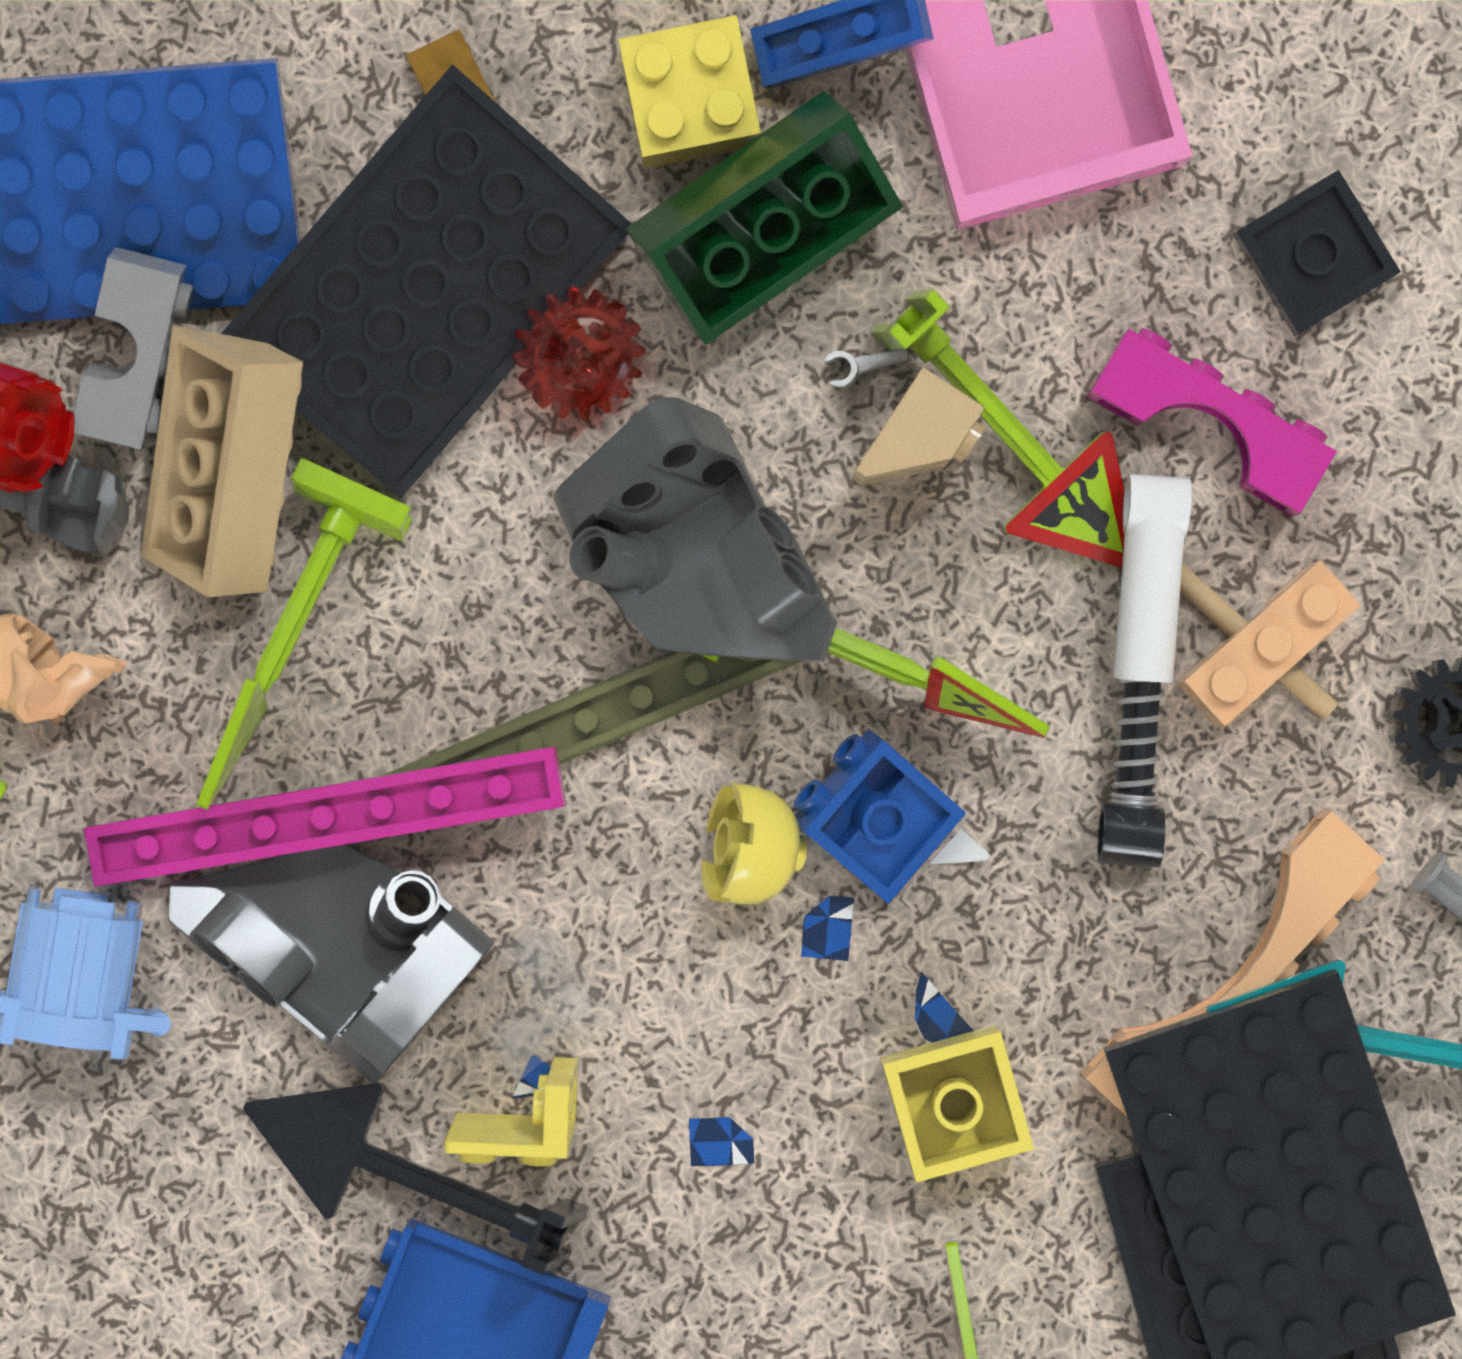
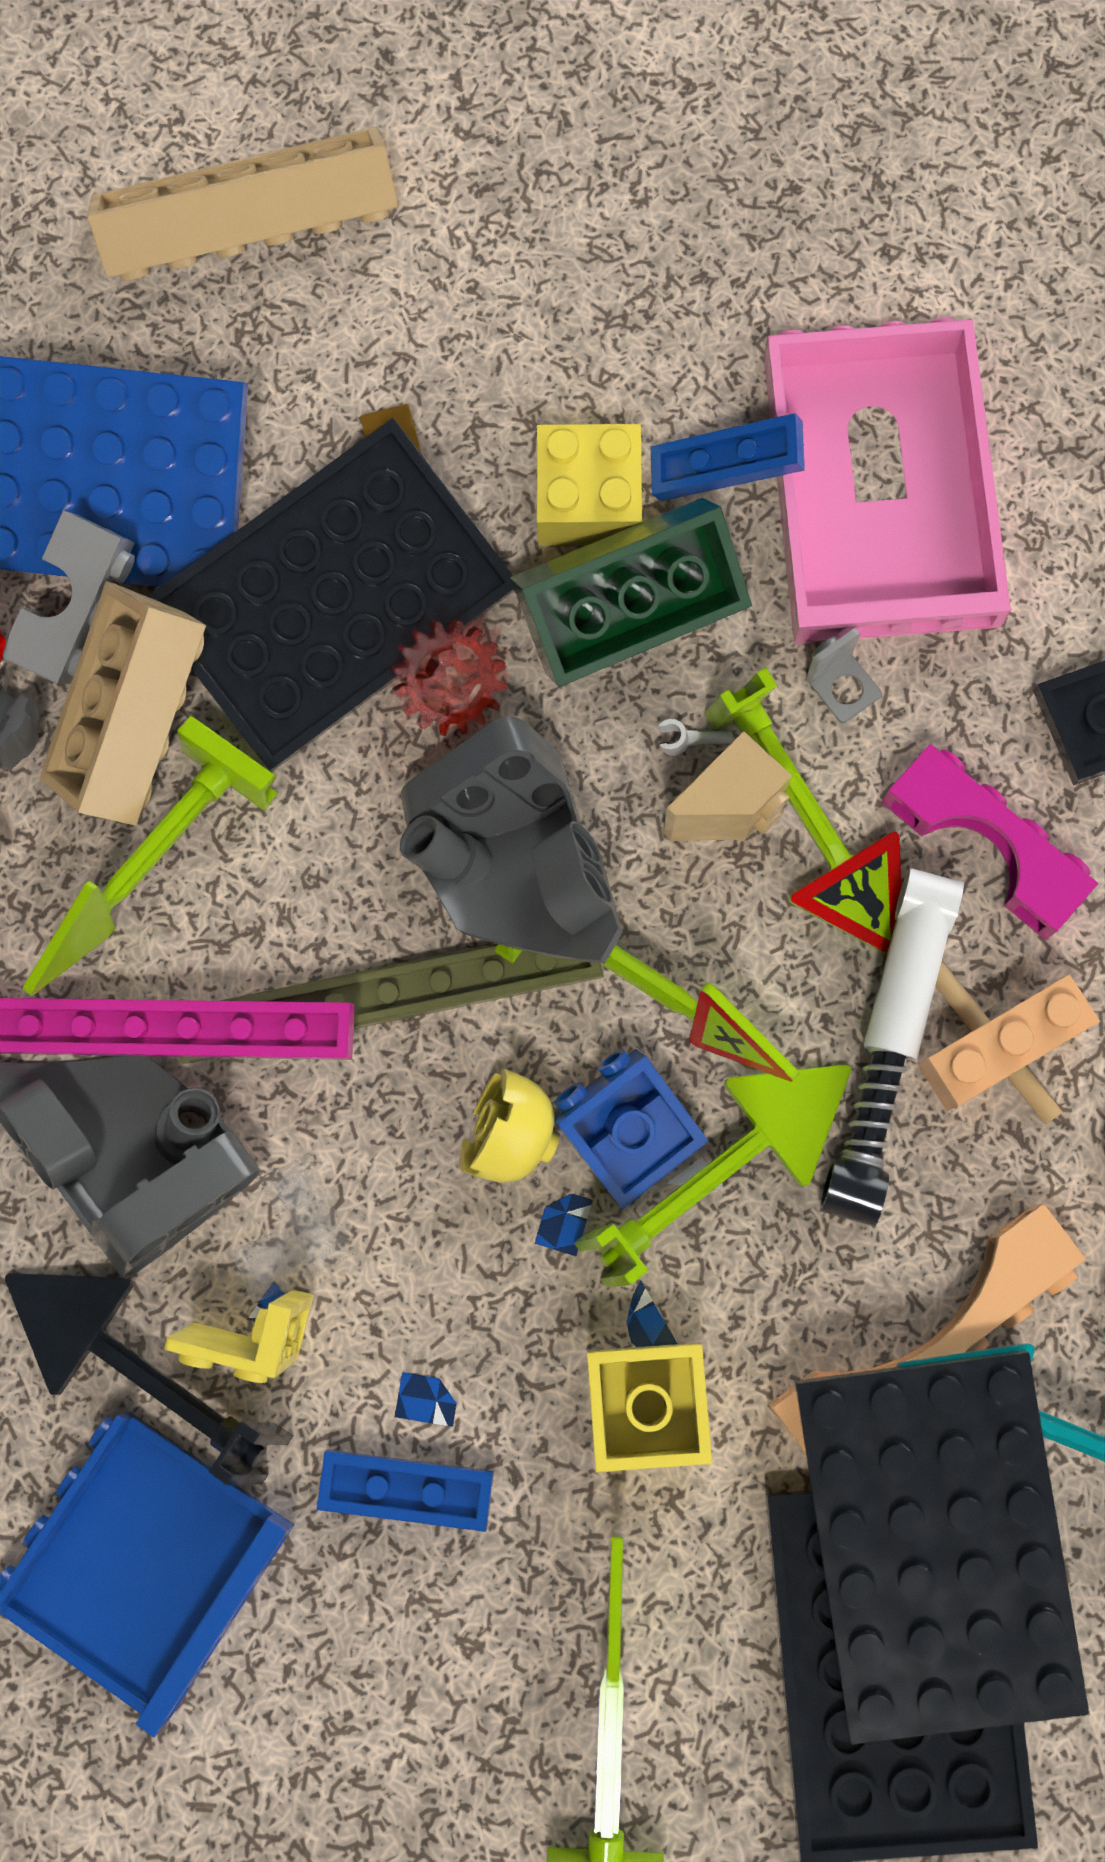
camera: 15 degrees right, 10 degrees down
none -> blue plate [316,1449,494,1532]
none -> lime piece [574,1064,851,1288]
none -> light grey bracket [806,628,882,723]

